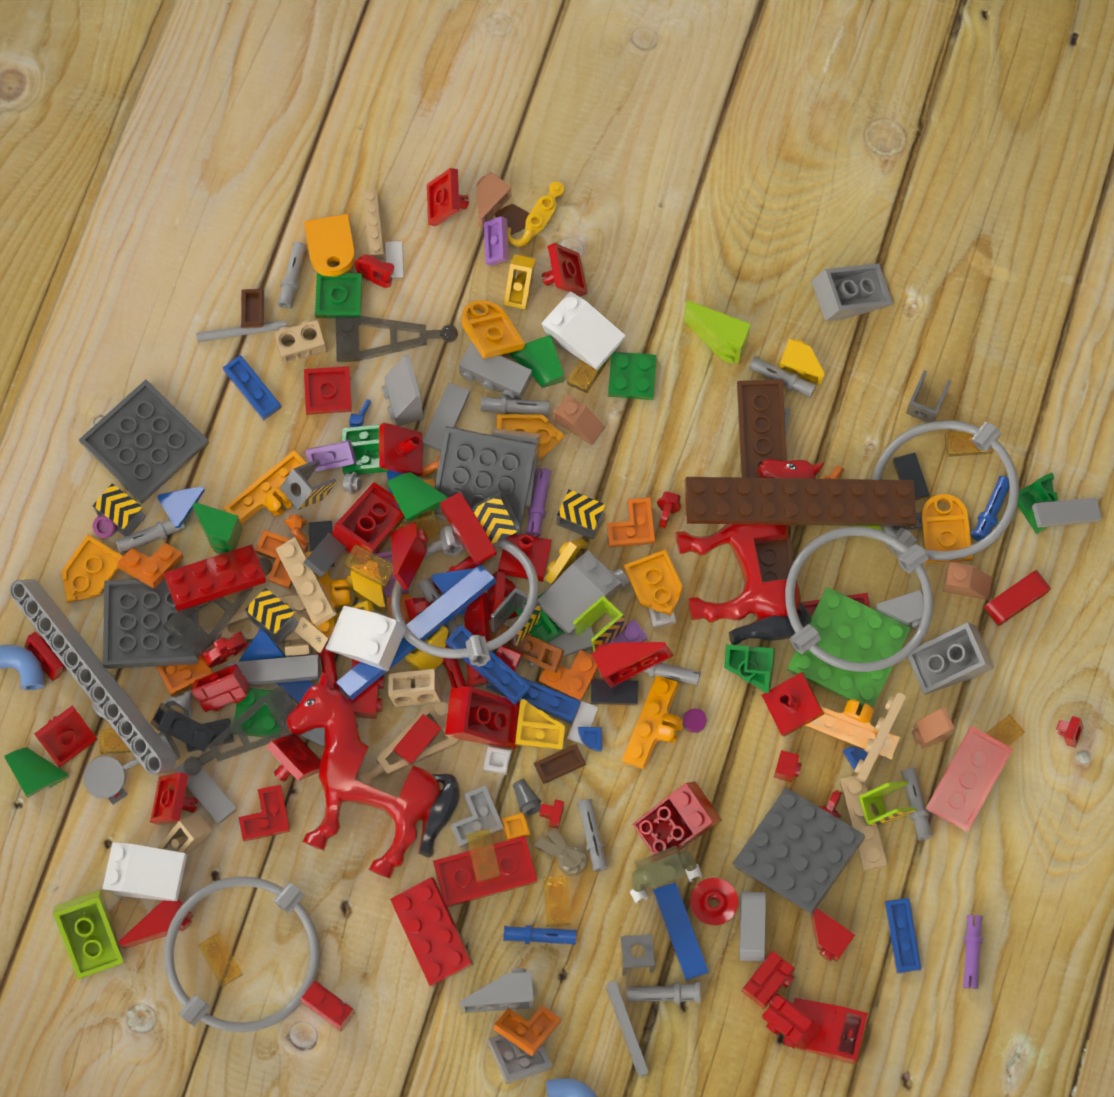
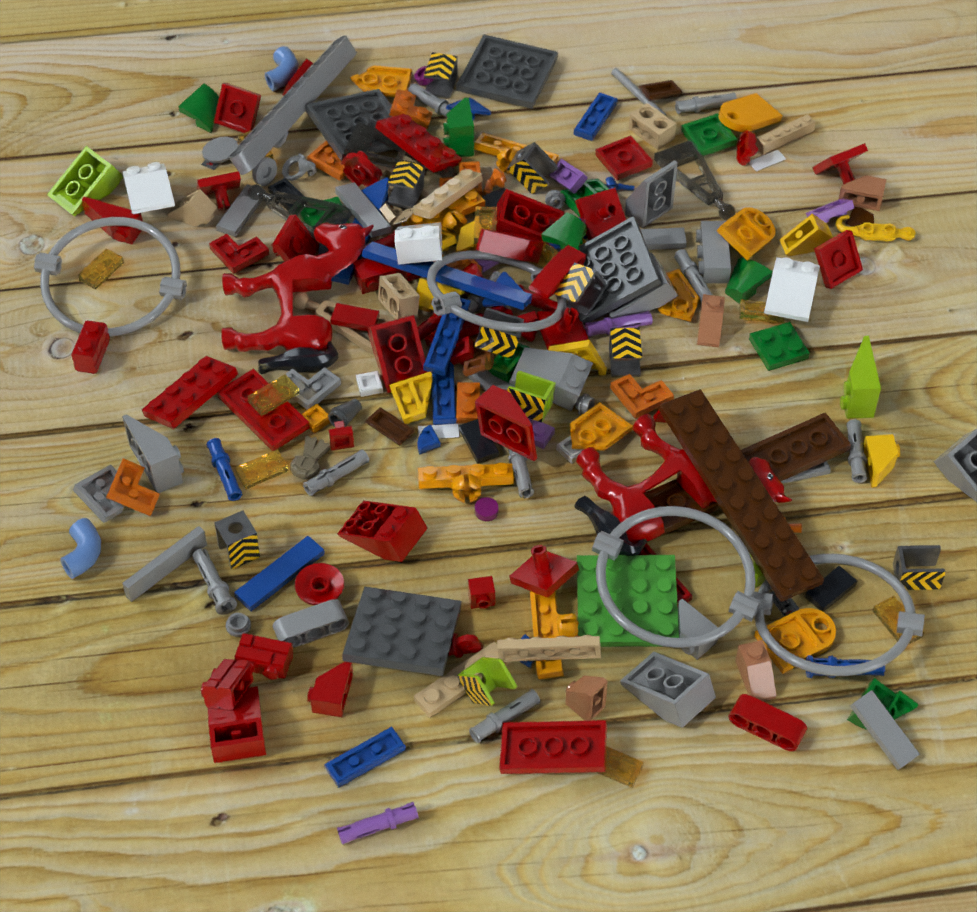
camera: 65 degrees right, 20 degrees down
black bracket [150,702,216,752] -> none
red brick [192,664,249,712] -> none
dark grey tile [303,533,346,577] -> none
olive torso [630,845,703,904] -> none
green slope [724,645,775,693] -> none
red tile [1056,716,1084,748] -> none
none -> light grey plate [226,613,251,637]

